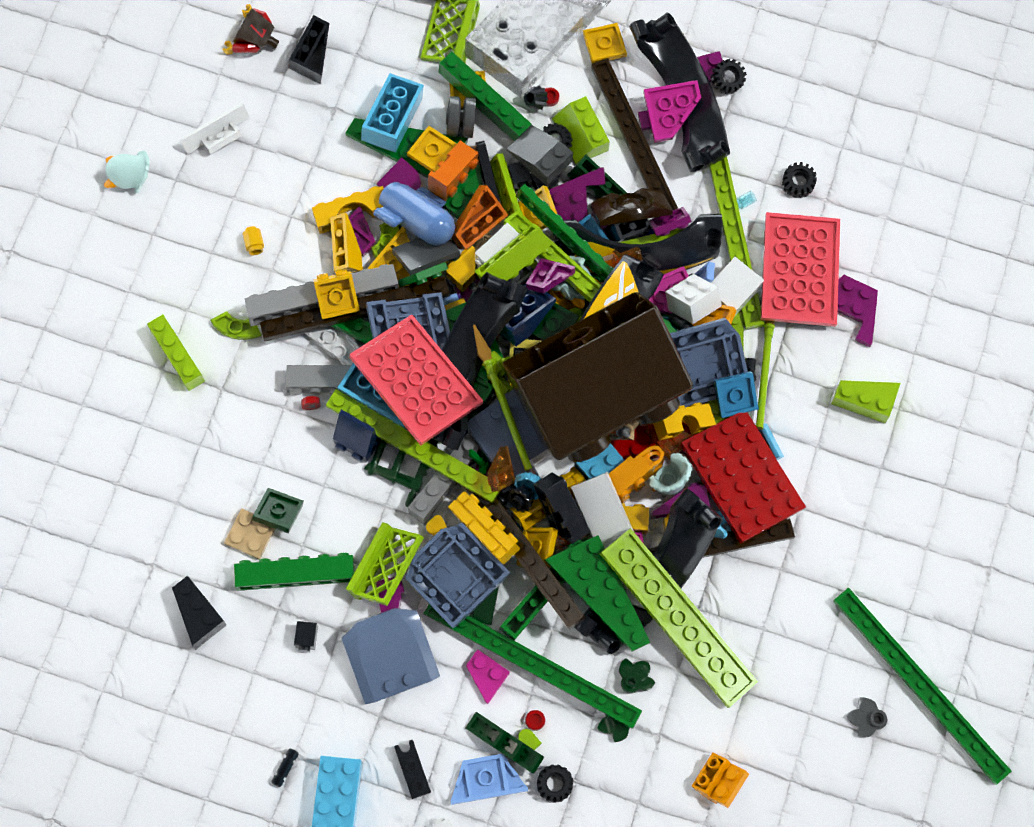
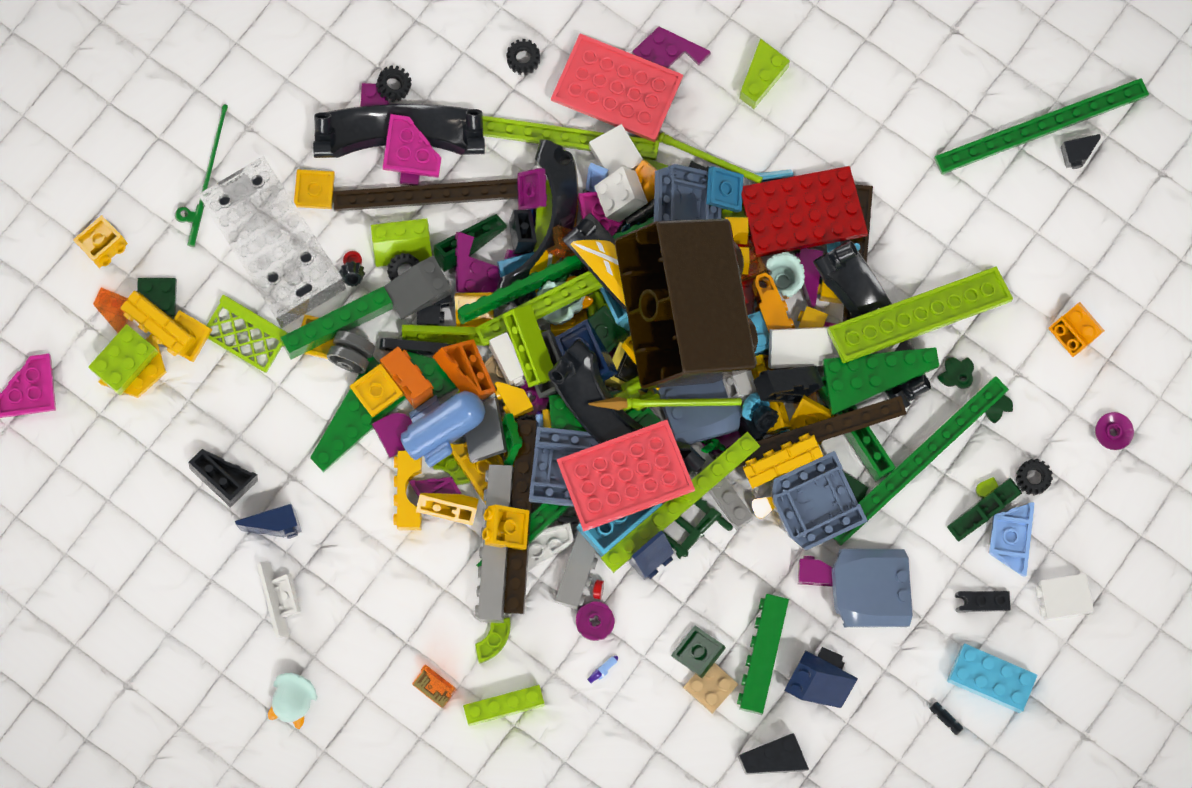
camera: 70 degrees left, 5 degrees up
dark brown torso [222,4,279,55] -> none
yellow brick [242,226,264,255] -> none
lime fence [346,522,424,606] -> none
medium azure brick [361,73,424,153] -> none
dark pink wing [466,649,510,704] -> none
clear orange wing [488,445,515,492] -> none
red tile [525,710,545,731] -> none
magenta wing [526,258,575,293] -> none
dark brown slope [591,188,673,226] -> none
clear light blue hinge [736,190,757,209] -> none
dark grey plate [847,697,888,737] -> none
none -> dark blue slope [235,504,302,539]
none -> clear orange panel [412,664,457,708]
none -> magenta plate [576,601,615,641]
none -> piece [587,656,618,684]
none -> dark blue slope [784,650,858,708]
none -> black slope [1060,134,1101,169]

